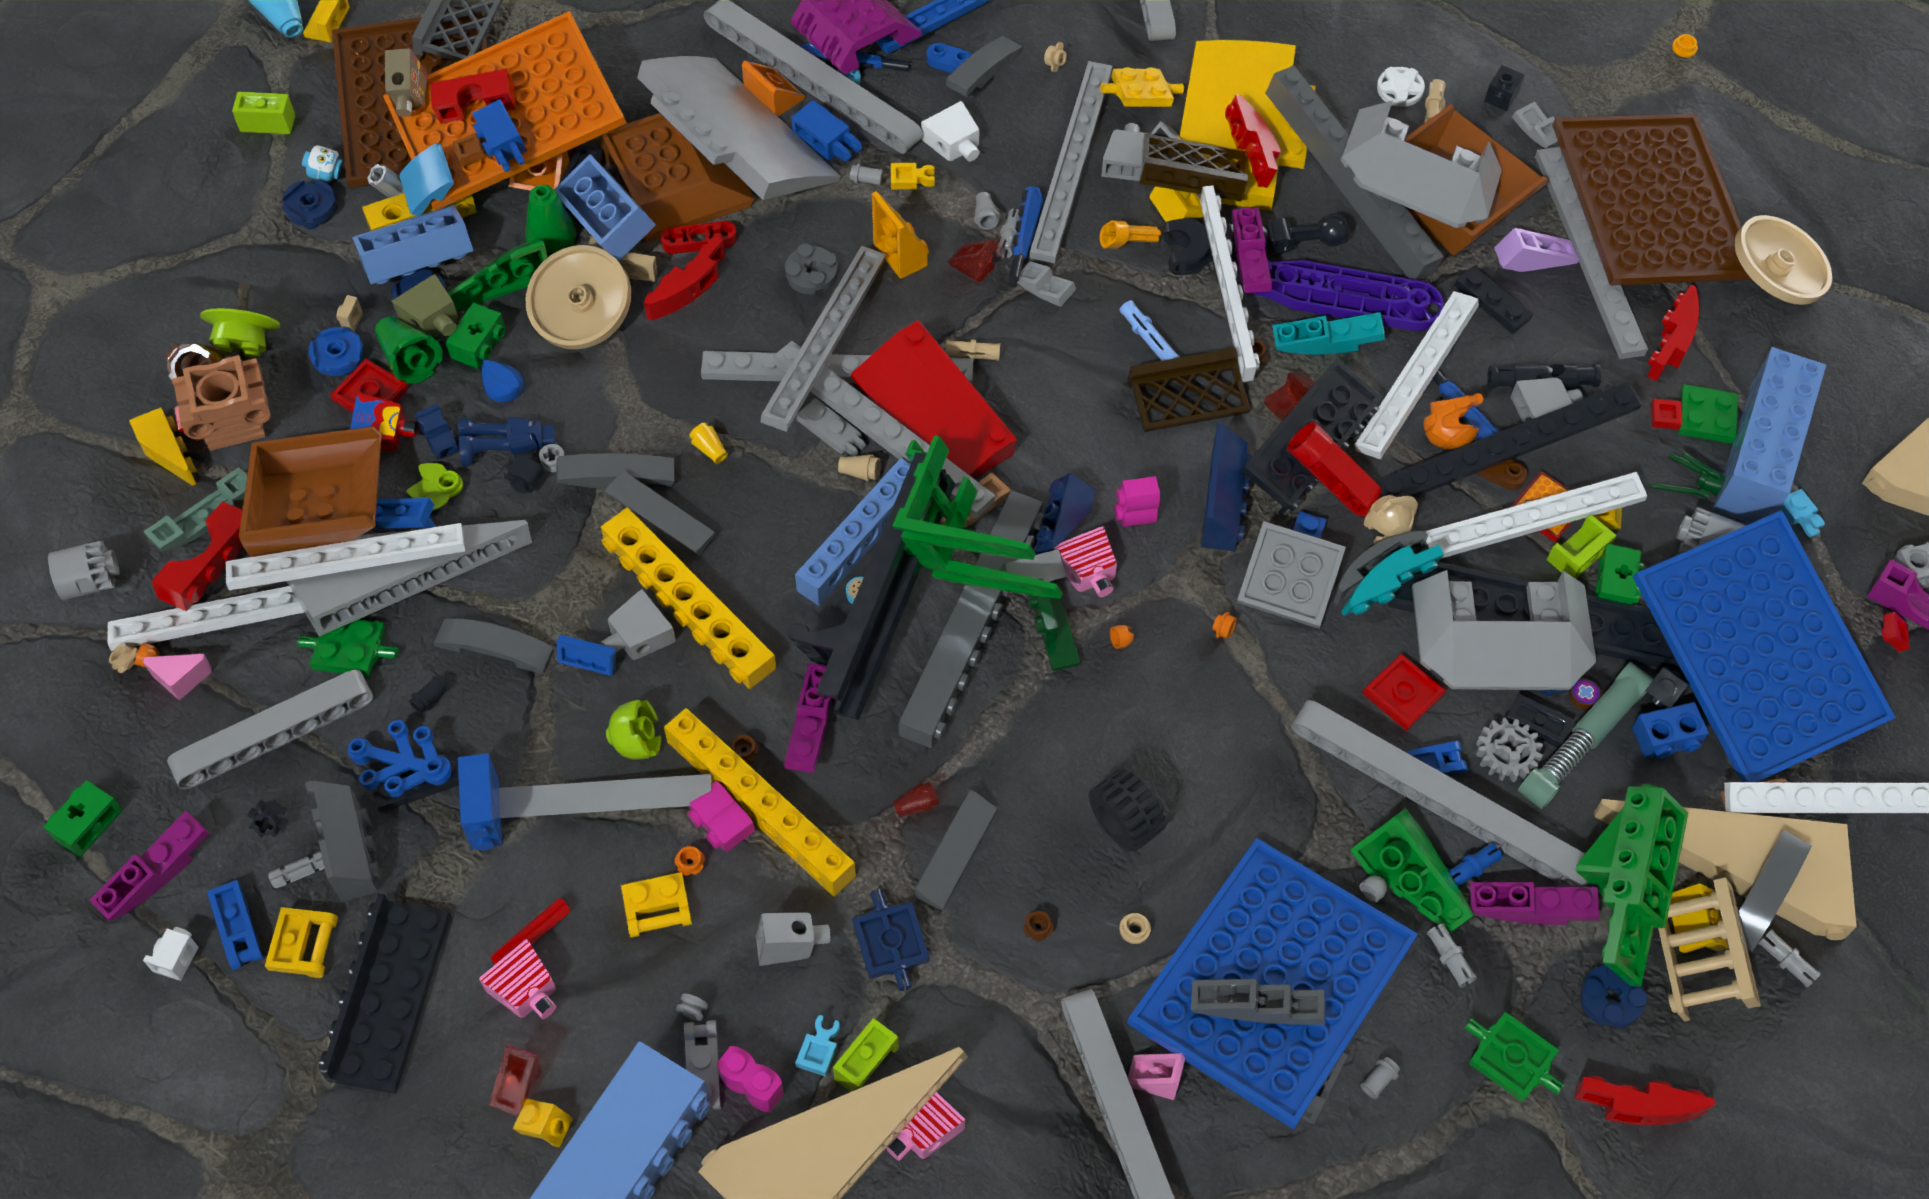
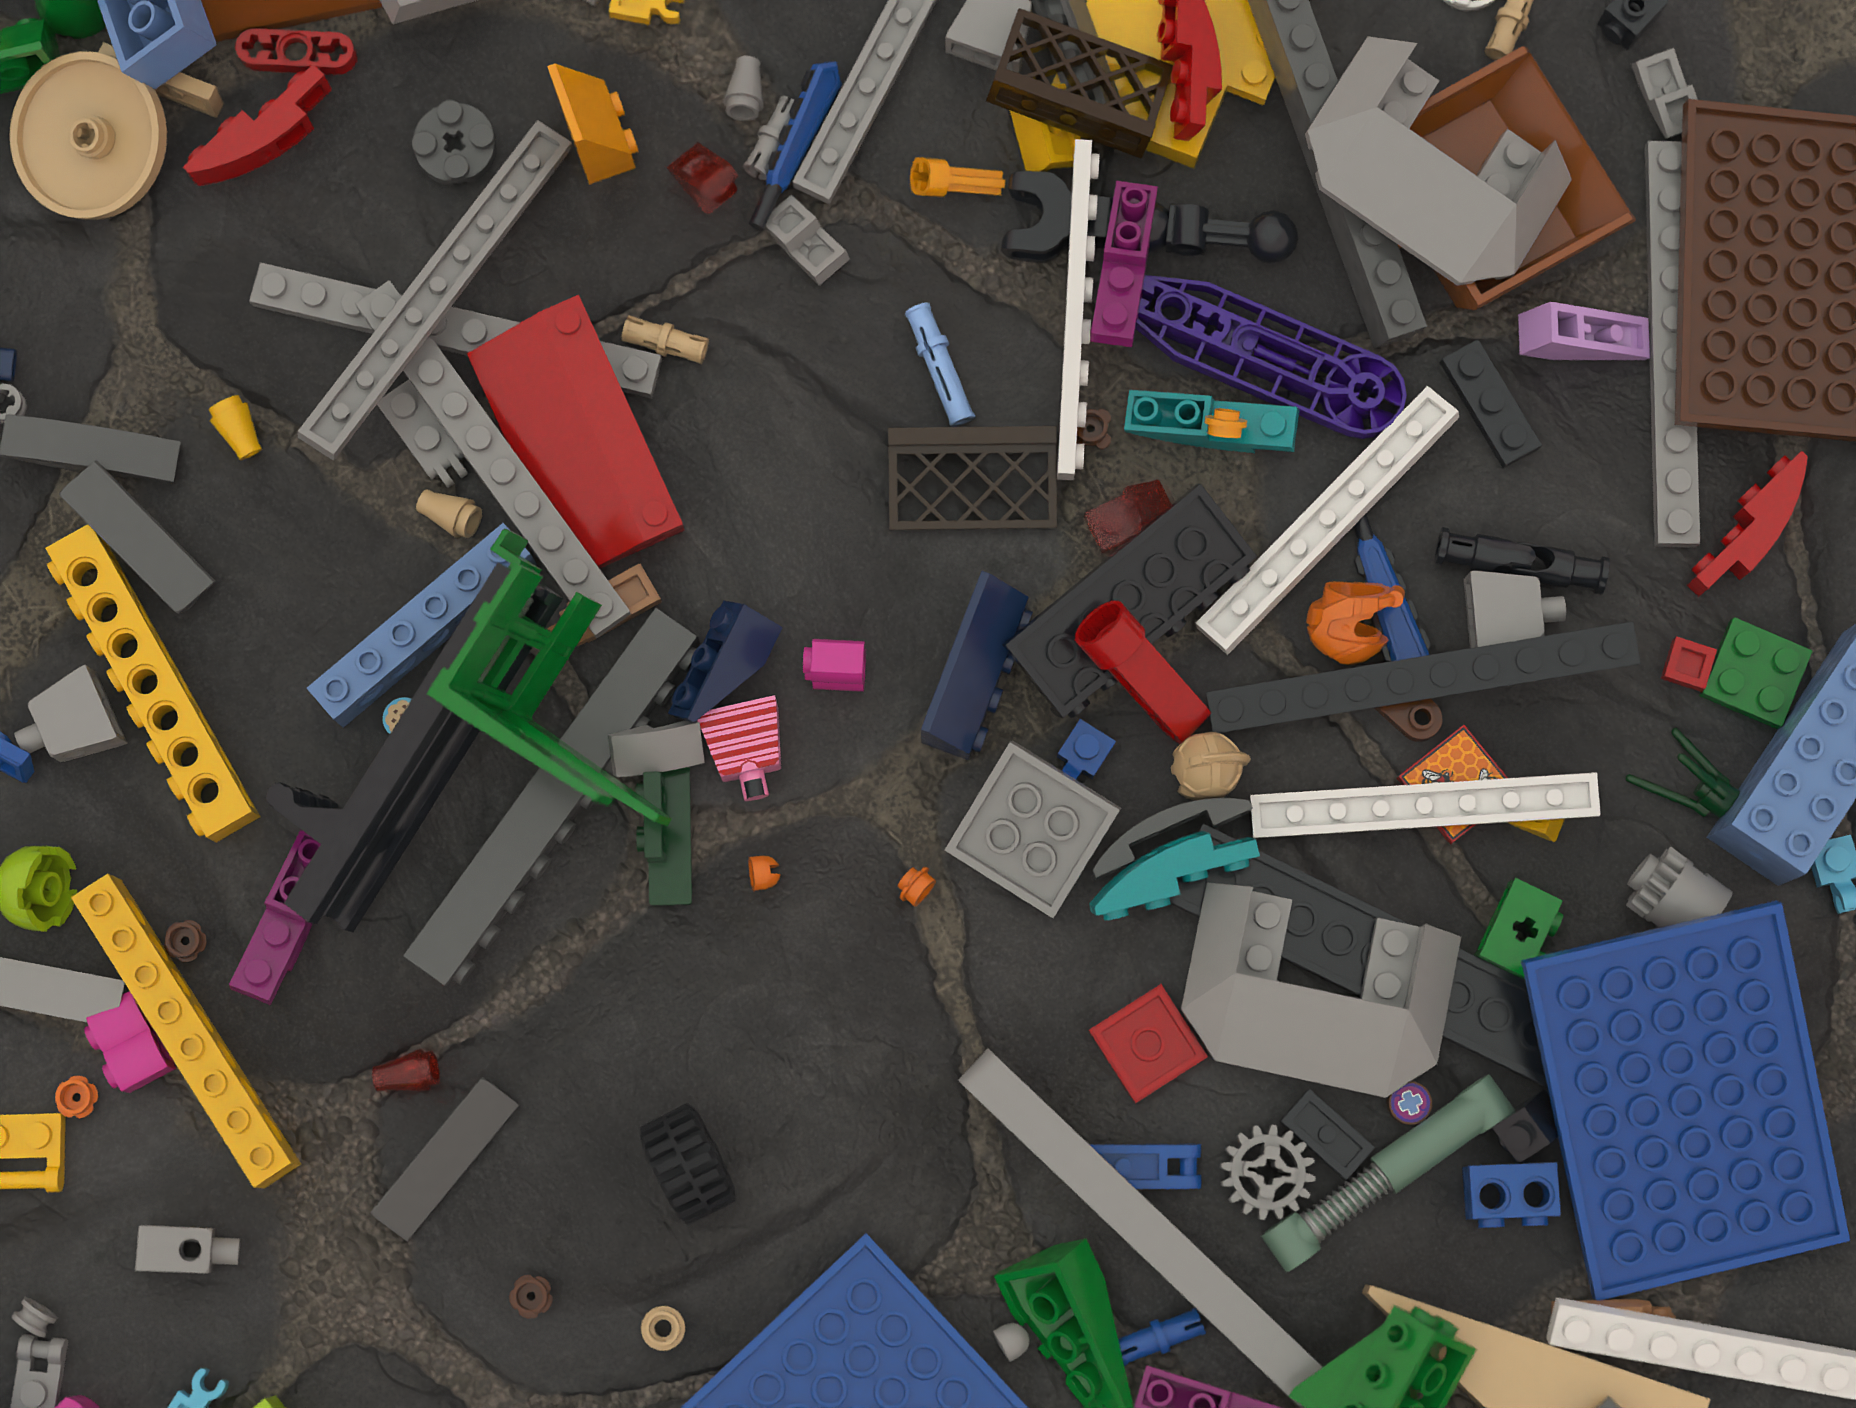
camera: 15 degrees right, 20 degrees up
dark blue plate [852,889,929,991] -> none
lime panel [1547,514,1616,579] -> none
none -> light orange plate [1204,408,1247,438]

